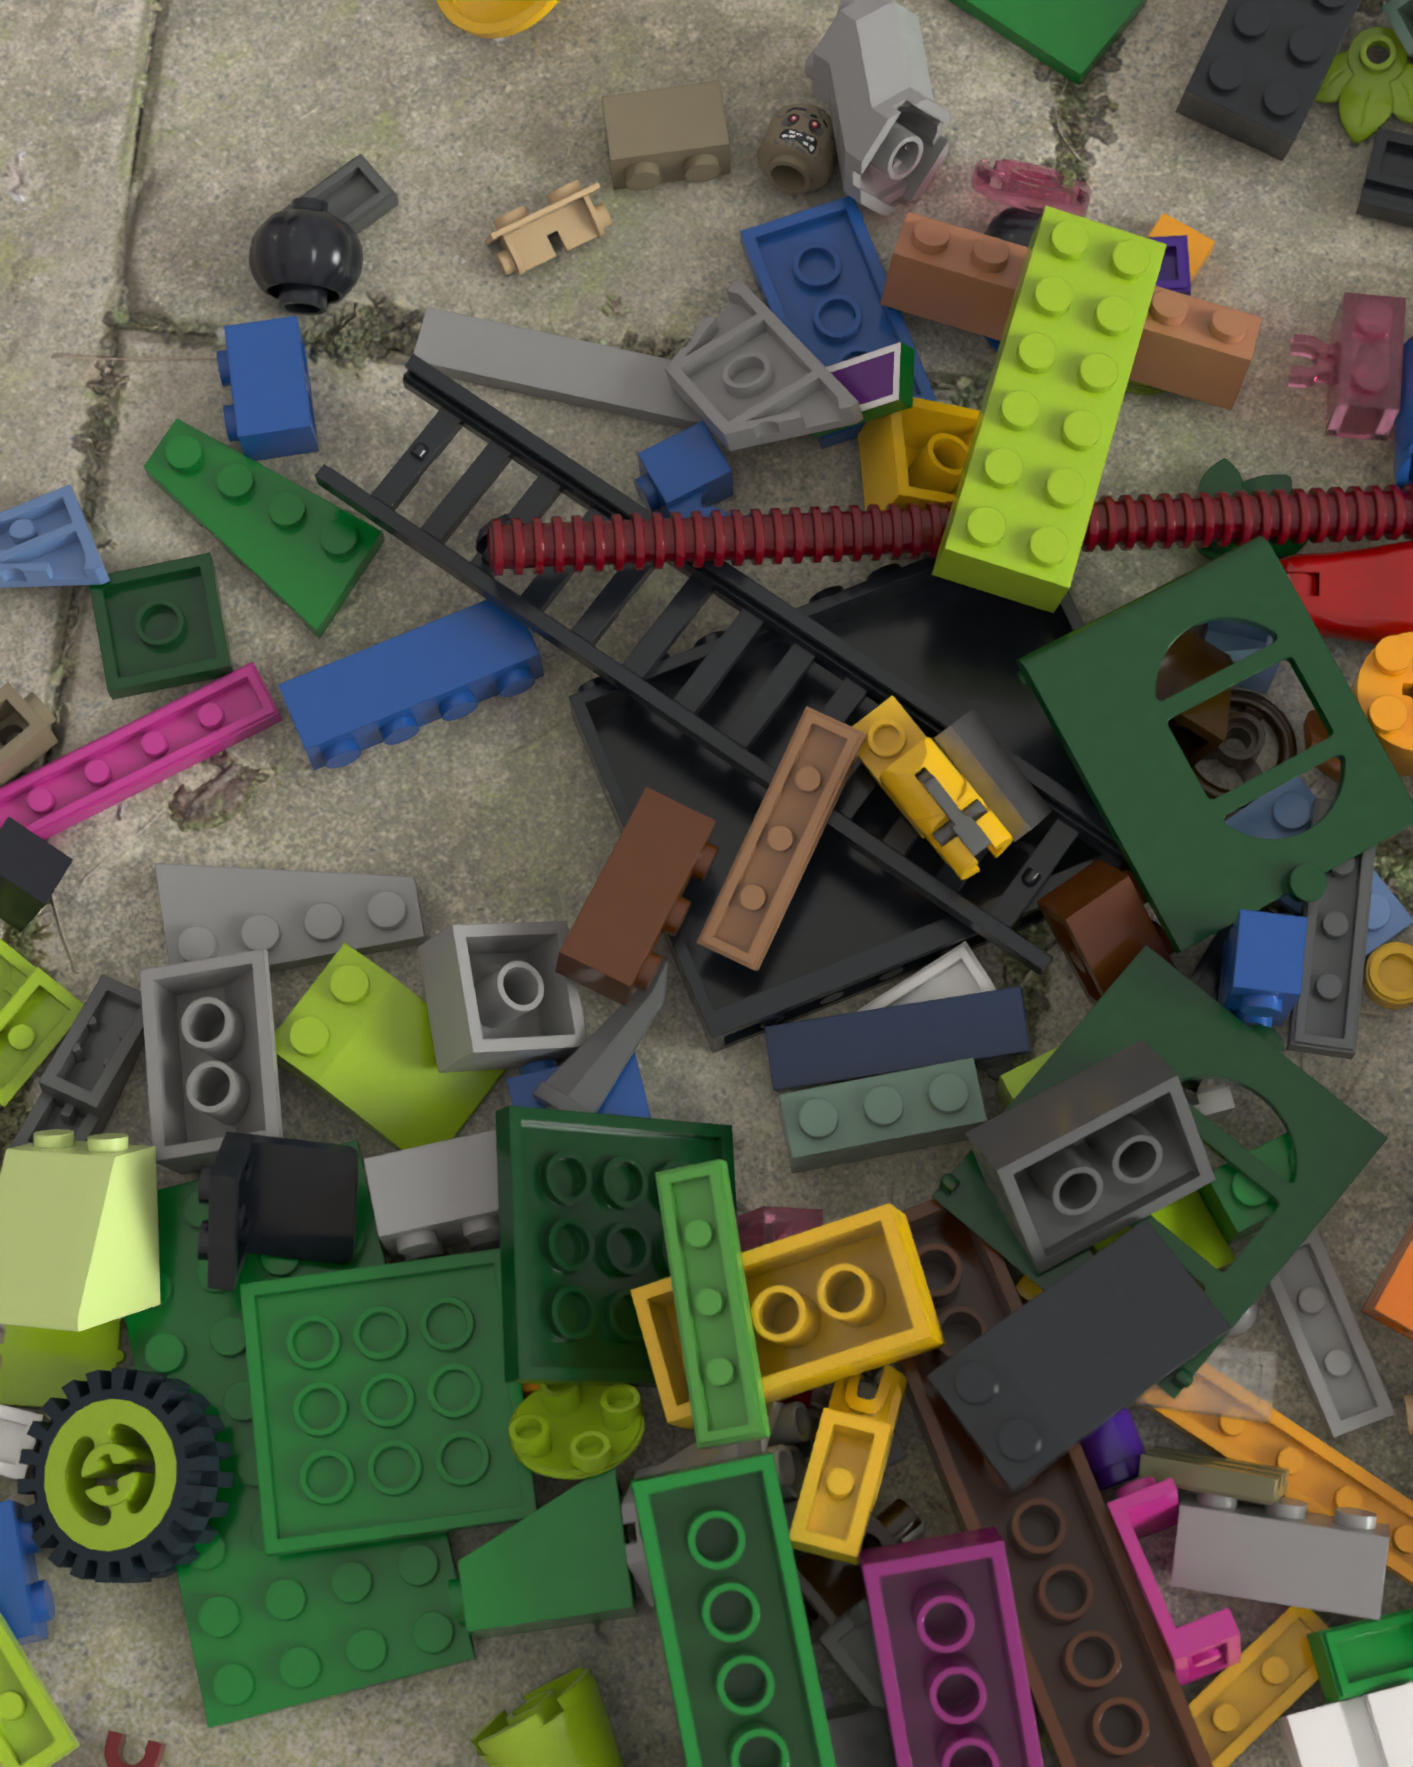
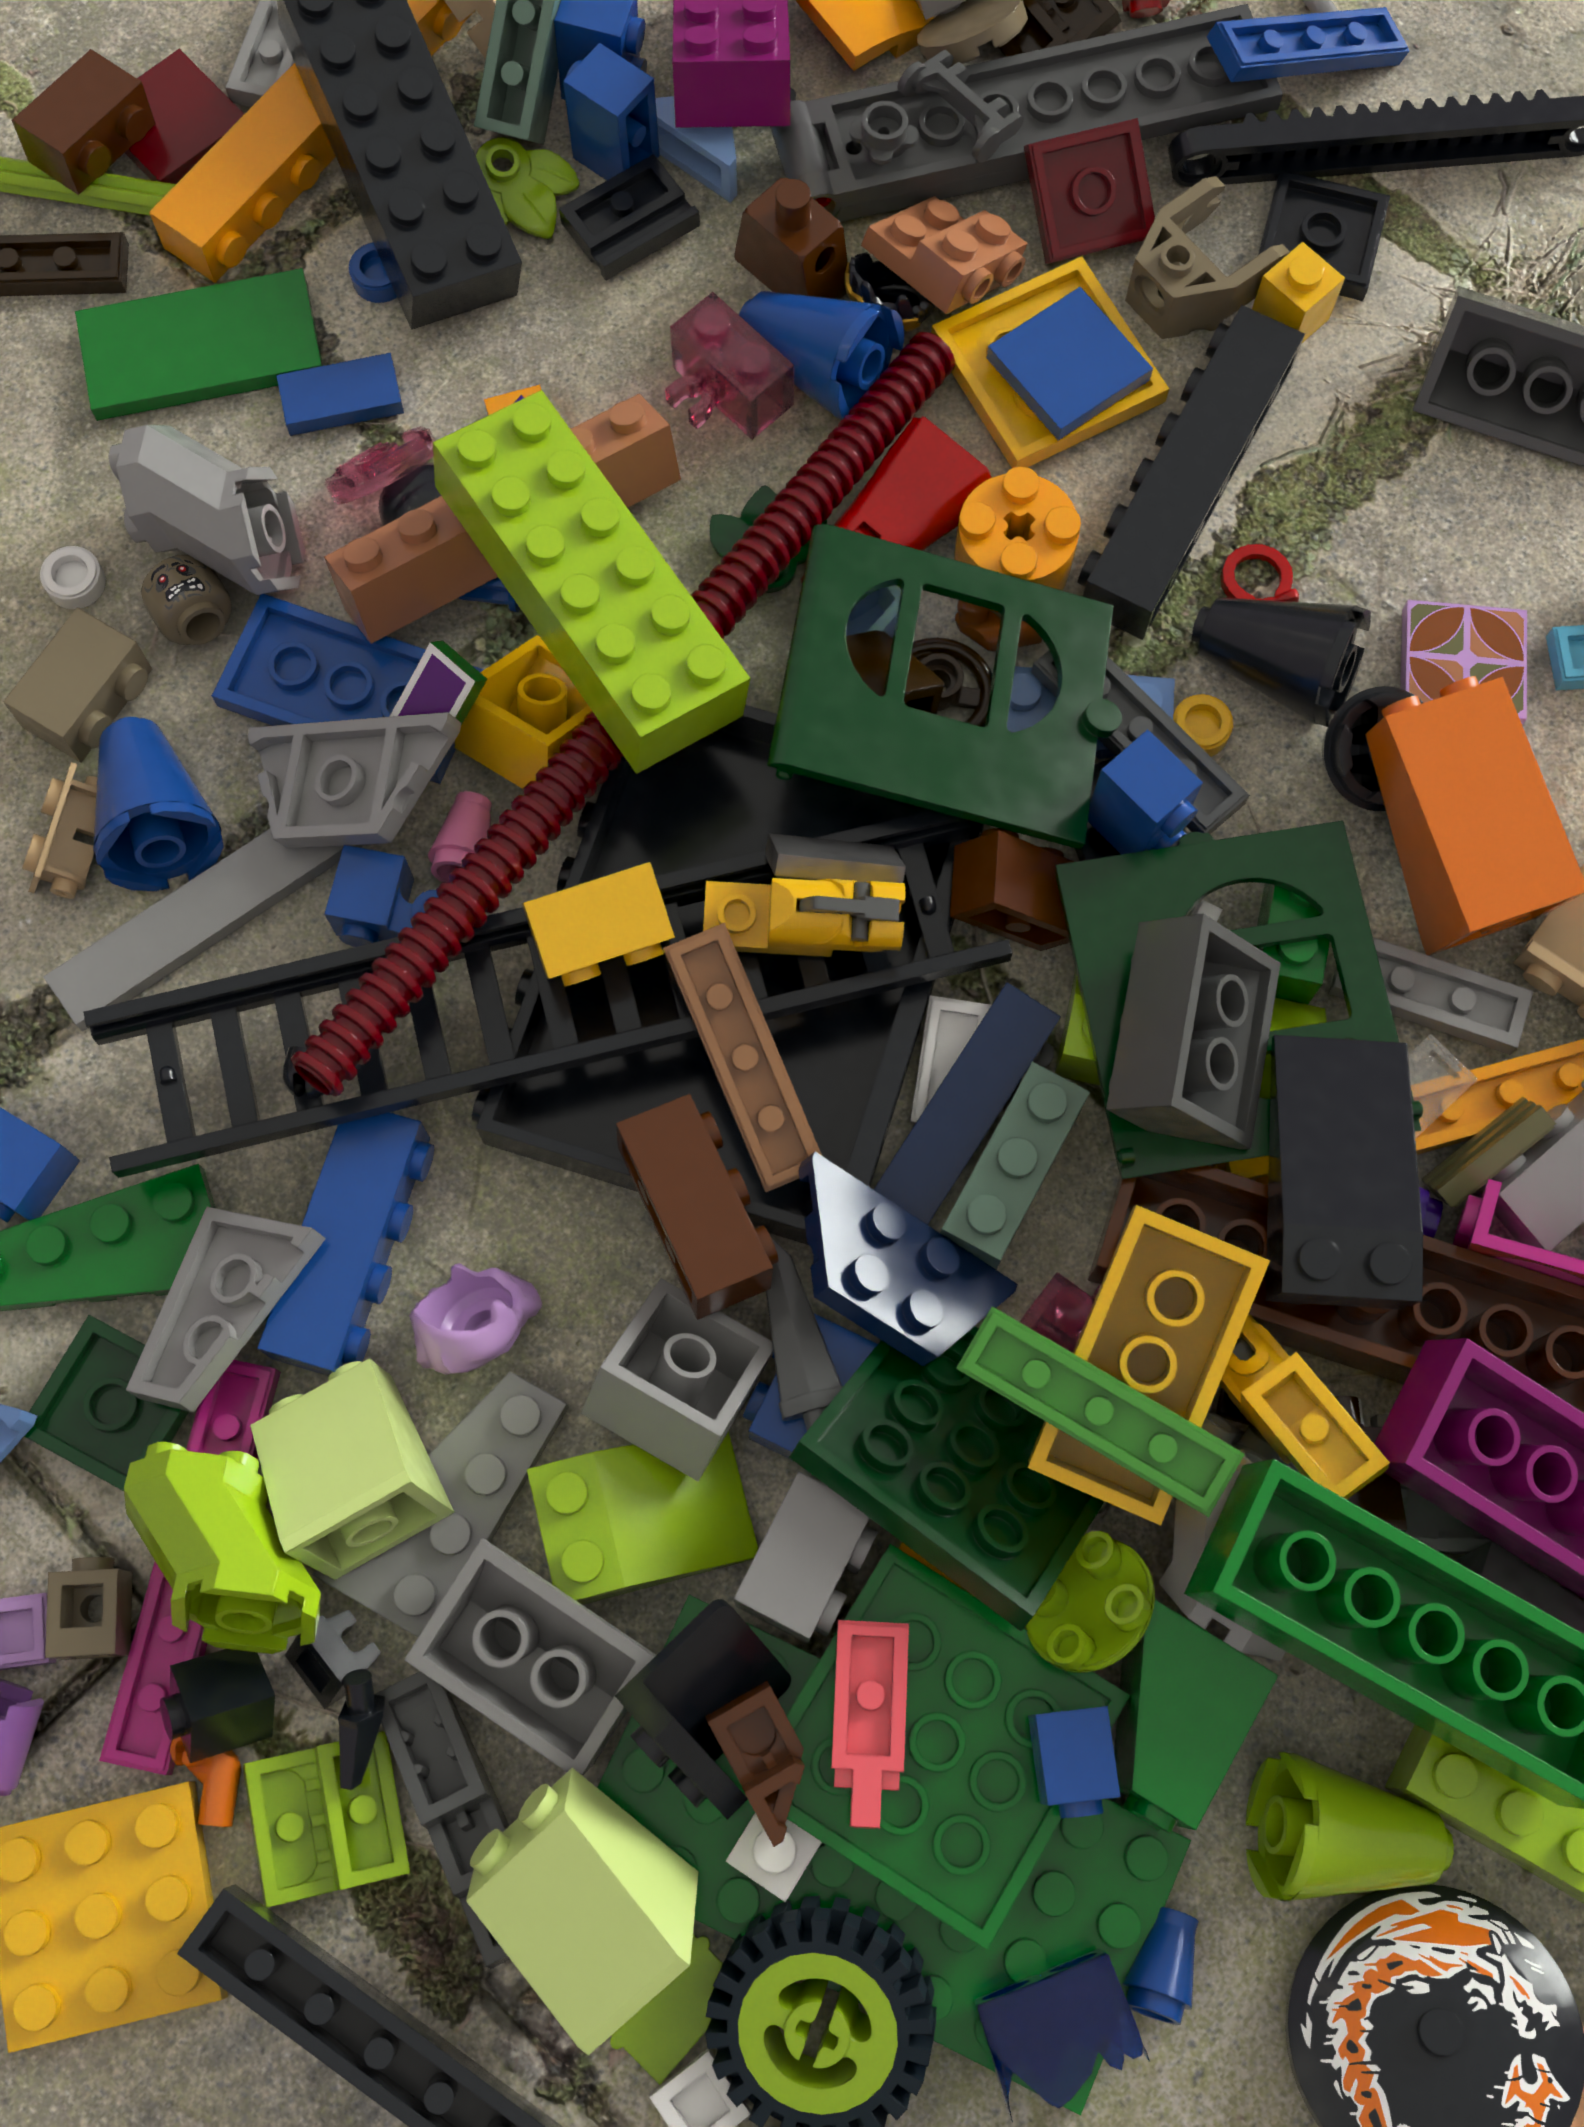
camera: 55 degrees left, 0 degrees up
none -> white tile [40,546,106,609]
none -> blue cone [93,717,224,891]
none -> lime brick [124,1442,321,1654]
none -> light grey wing [126,1207,326,1412]
none -> yellowish green slope [250,1358,455,1580]
none -> blue tile [276,353,404,436]
none -> black tile [285,1610,381,1709]
none -> black bar [338,1669,385,1790]
none -> blue tile [349,242,397,303]
none -> lavender hair [409,1263,542,1375]
none -> bright pink cone [428,791,492,883]
none -> yellow brick [522,862,675,987]
none -> reddish brown slope [705,1681,805,1847]
none -> white plate [726,1813,822,1902]
none -> dark blue wing [798,1152,1018,1366]
none -> coral hinge [831,1620,909,1829]
none -> clear blue piece [974,1949,1150,2122]
none -> blue brick [1028,1706,1121,1818]
none -> blue cone [1122,1907,1199,2025]

